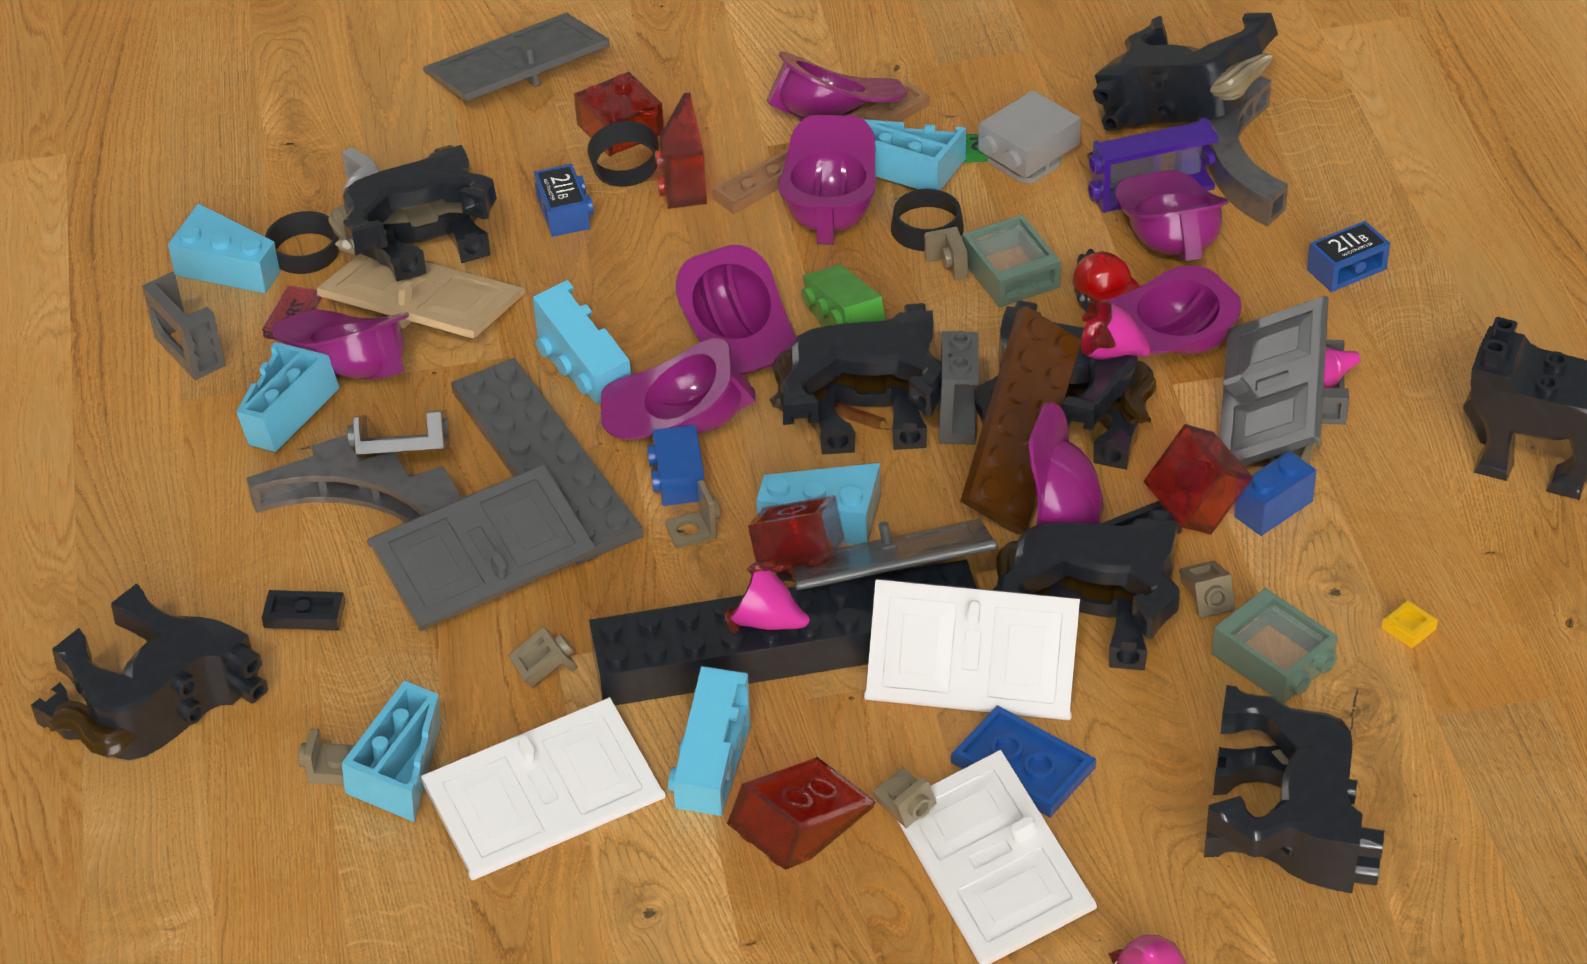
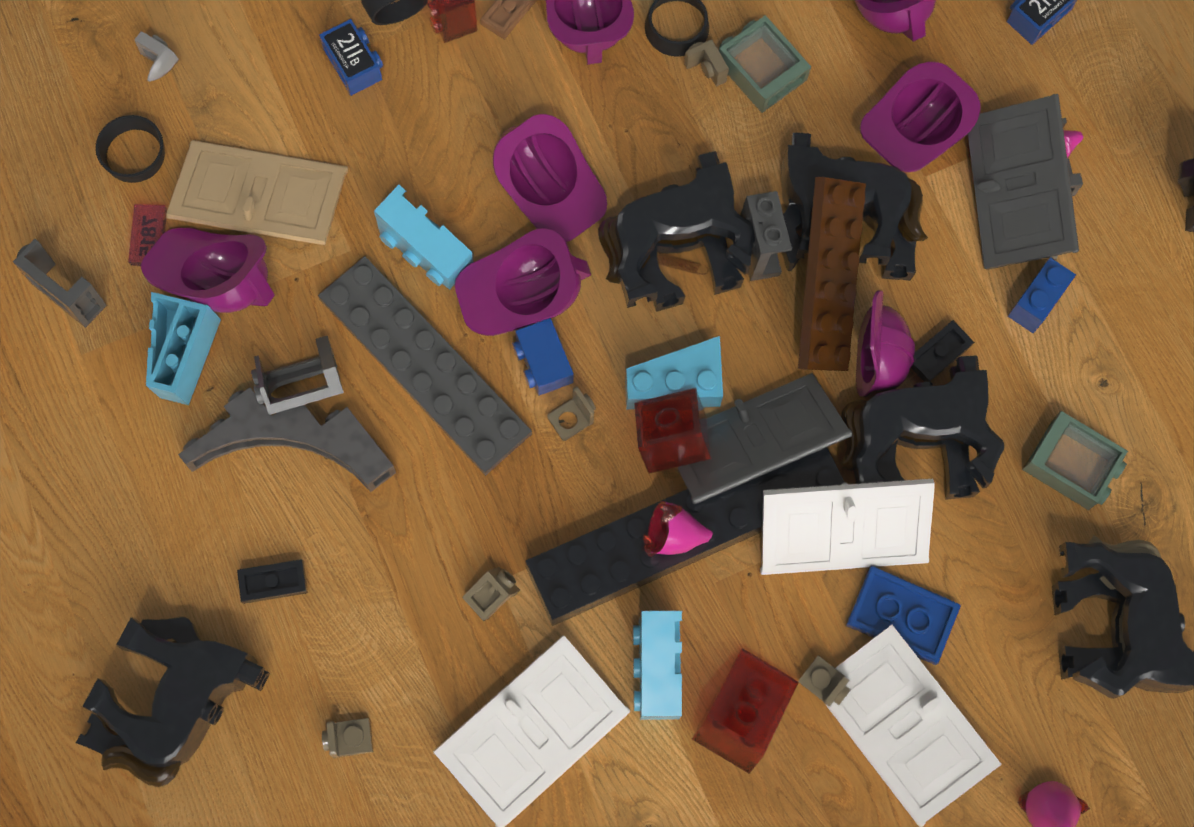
camera: 20 degrees left, 30 degrees up
medium azure wedge [168,204,280,294] -> none
black piece [328,145,497,281] -> none
medium azure wedge [341,680,441,822] -> none
dark grey door [367,464,596,631] -> none
bright green wedge [801,264,885,327] -> none
red hair [1073,249,1141,317] -> none
hat [1081,300,1150,360] -> none
clear red brick [1143,424,1253,535] -> none
dark tan bracket [1179,560,1235,618] -> none
yellow tile [1382,600,1438,649] -> none

